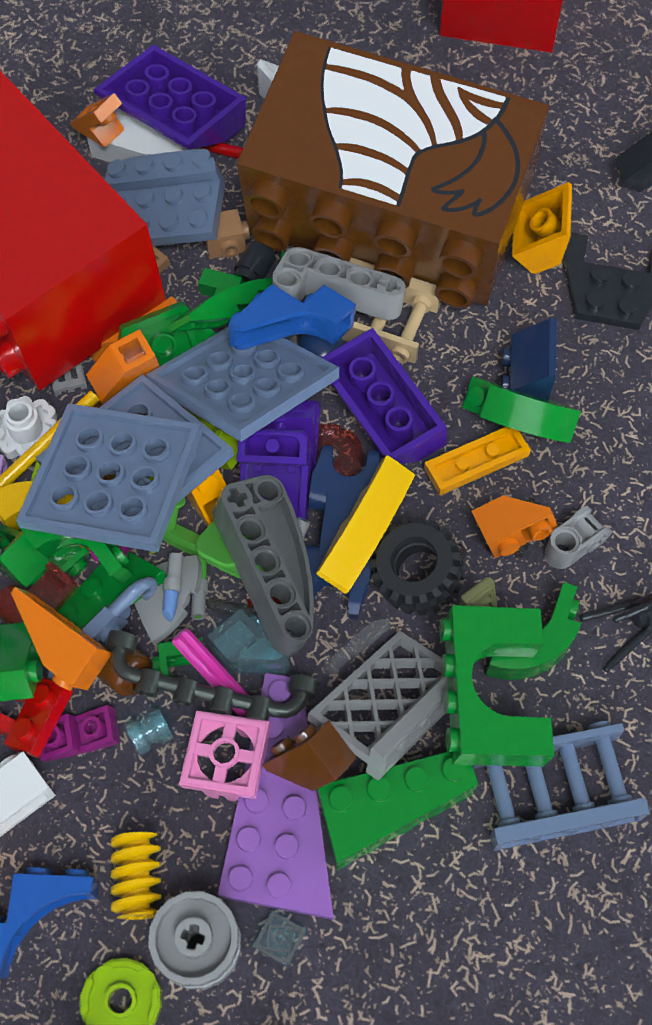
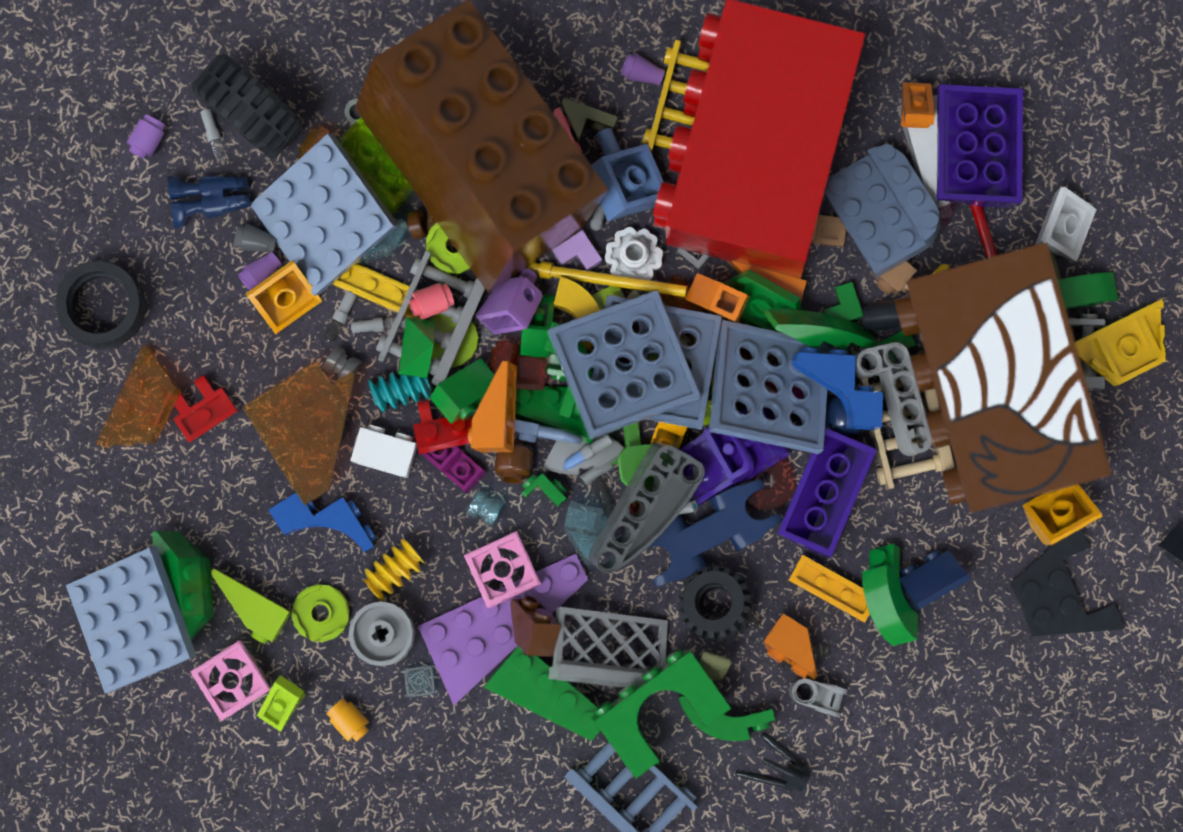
camera: 55 degrees right, 20 degrees up
pearl dark grey bar [105,630,320,721] -> none
dark pink axle [172,629,249,718] -> none
yellow slope [316,455,415,594] -> none
clear piece [323,619,391,674] -> none

